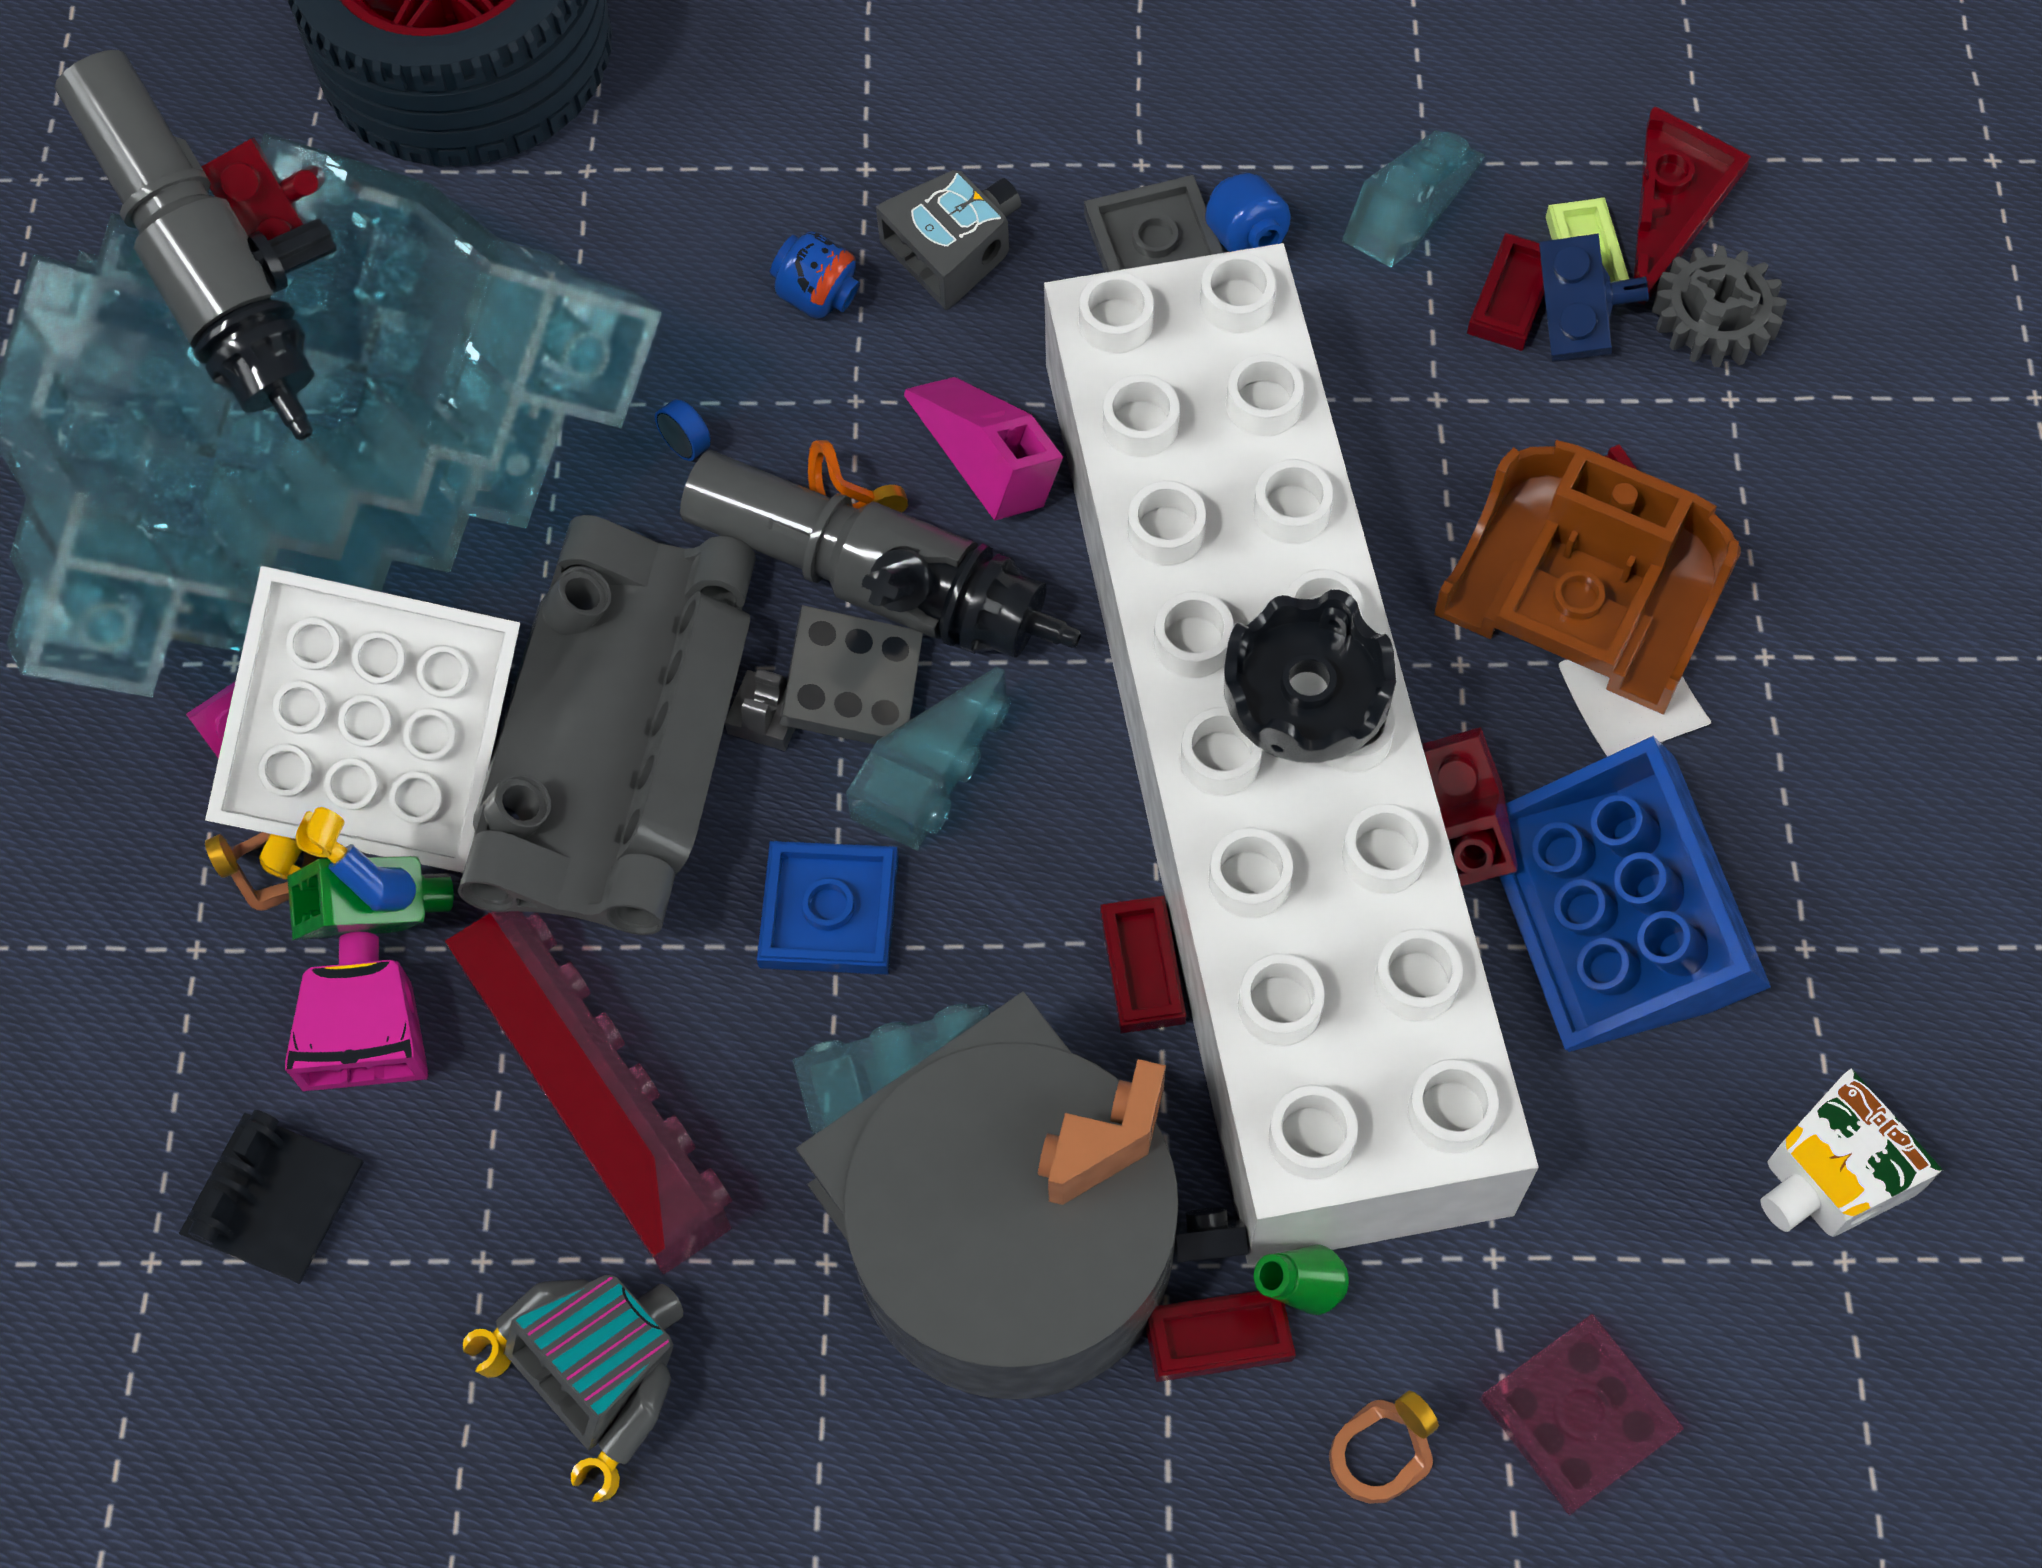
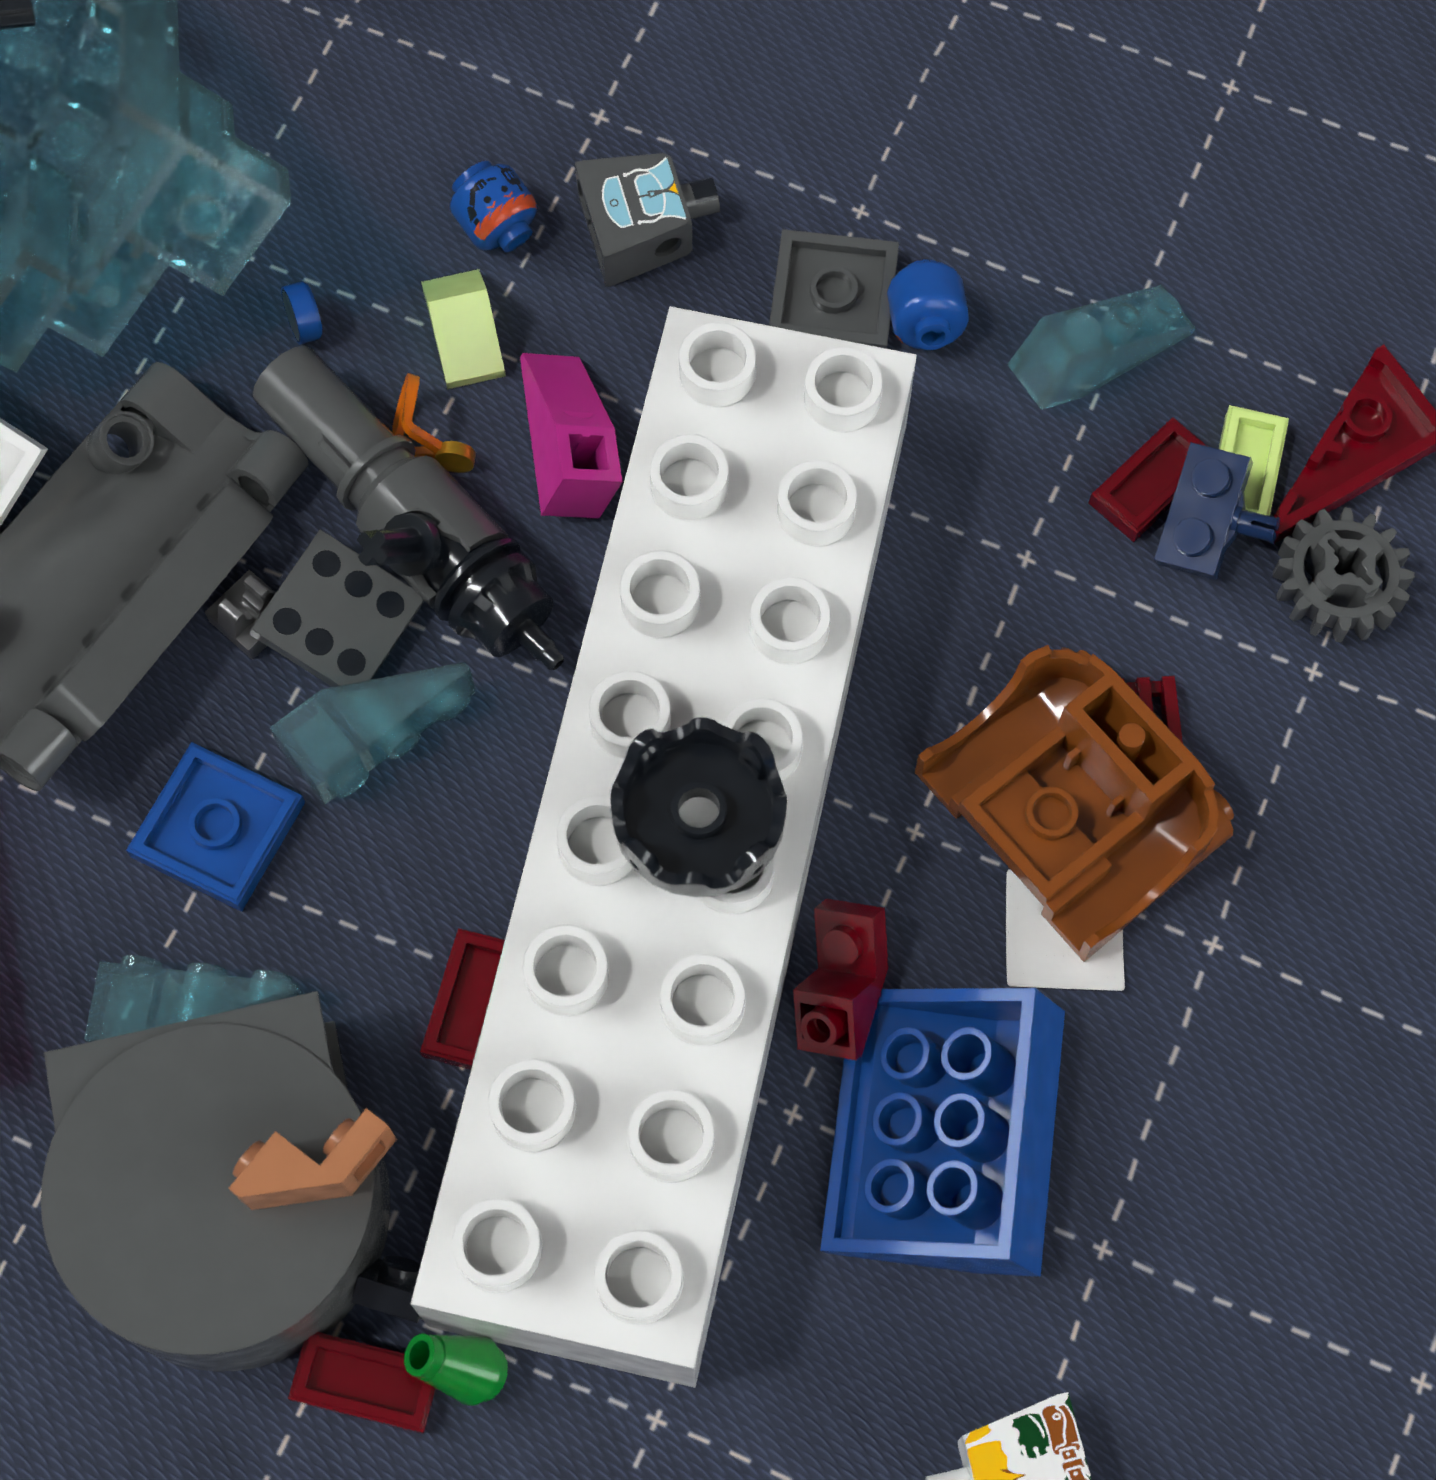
camera: 20 degrees right, 5 degrees up
none -> yellowish green slope [421,269,506,389]

